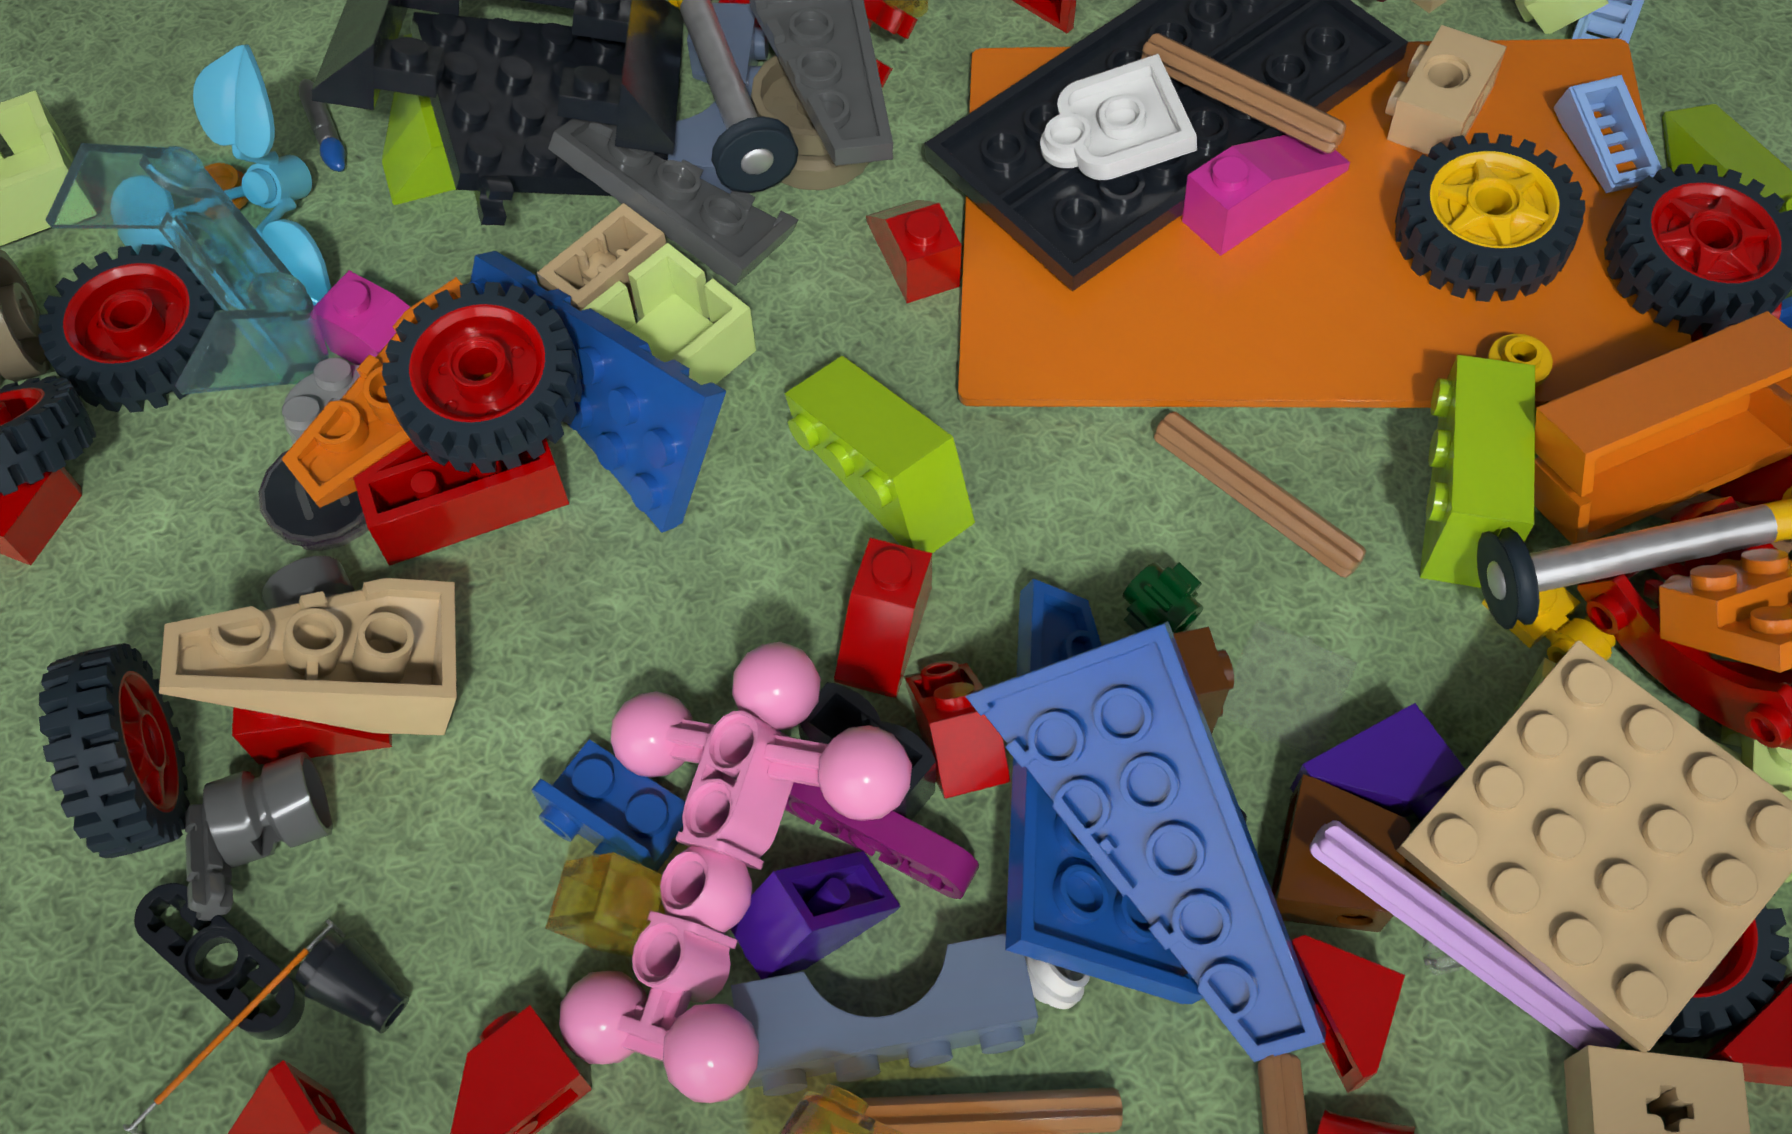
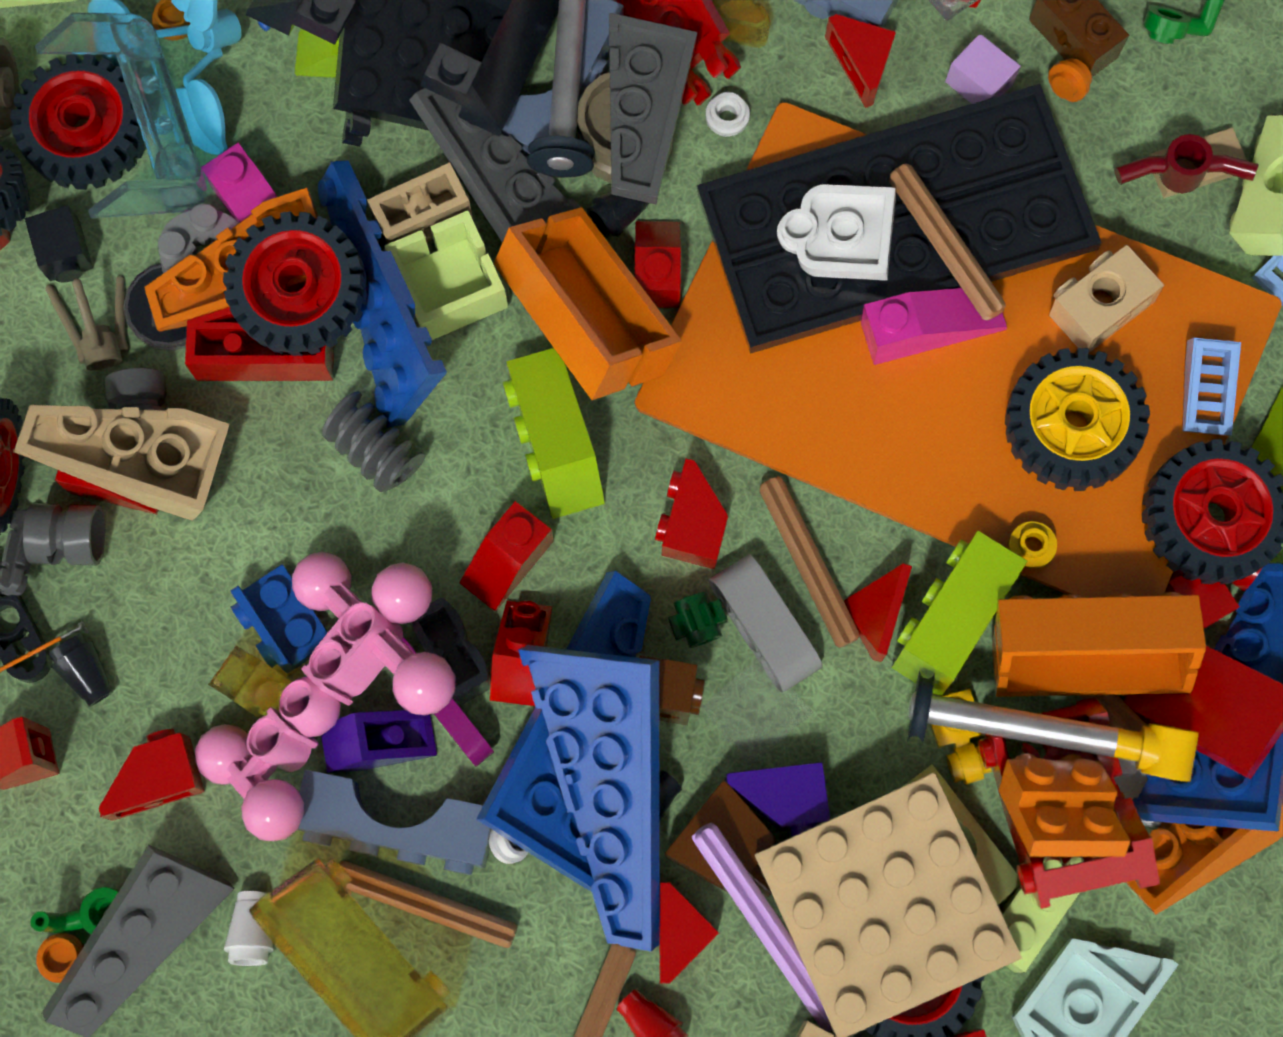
camera: 20 degrees right, 15 degrees up
none -> black brick [24,205,93,283]
none -> dark tan plant [45,275,129,371]
none -> dark grey piece [322,391,425,492]
none -> orange piece [494,207,682,400]
none -> black cone [587,191,651,238]
none -> red slope [655,458,728,569]
none -> white plate [705,92,750,136]
none -> light grey beam [709,554,822,693]
none -> red slope [844,563,912,662]

